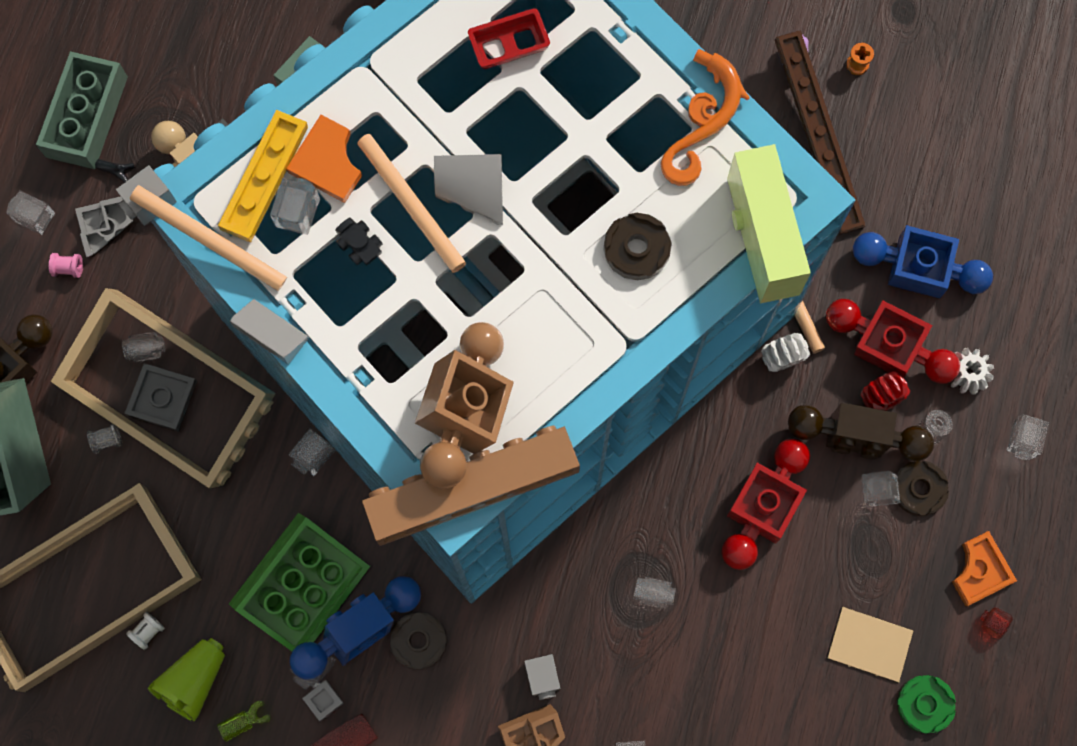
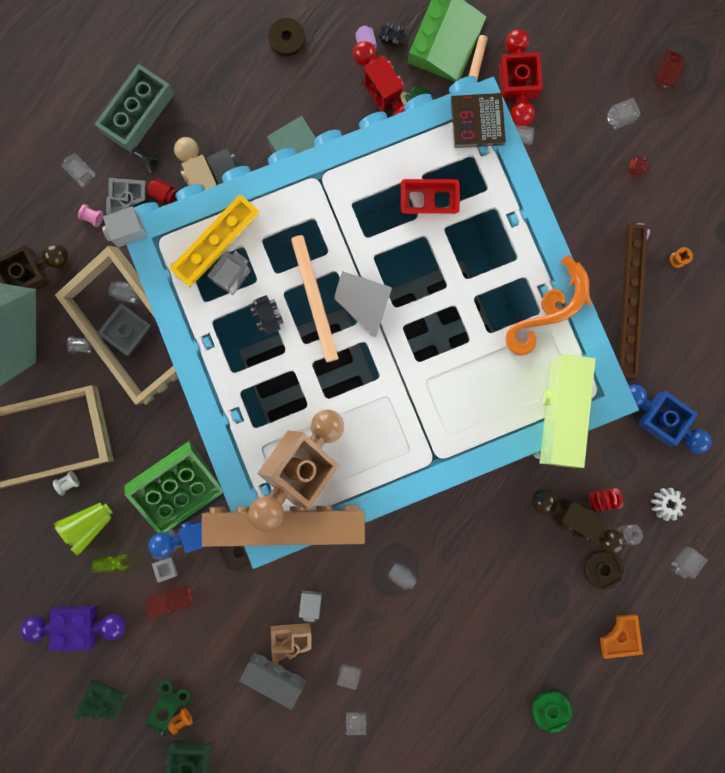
camera: 15 degrees right, 10 degrees up
light nougat piece [130,185,287,291] -> none
light grey slope [230,299,309,365] -> none
orange tile [286,115,362,203] -> none
dark brown tile [603,212,672,280] -> none
red brick [722,439,810,570] -> none
red brick [826,299,961,384] -> none
tan window [827,607,913,683] -> none
clear brick [861,471,900,506] -> none
clear red piece [980,607,1013,639] -> none

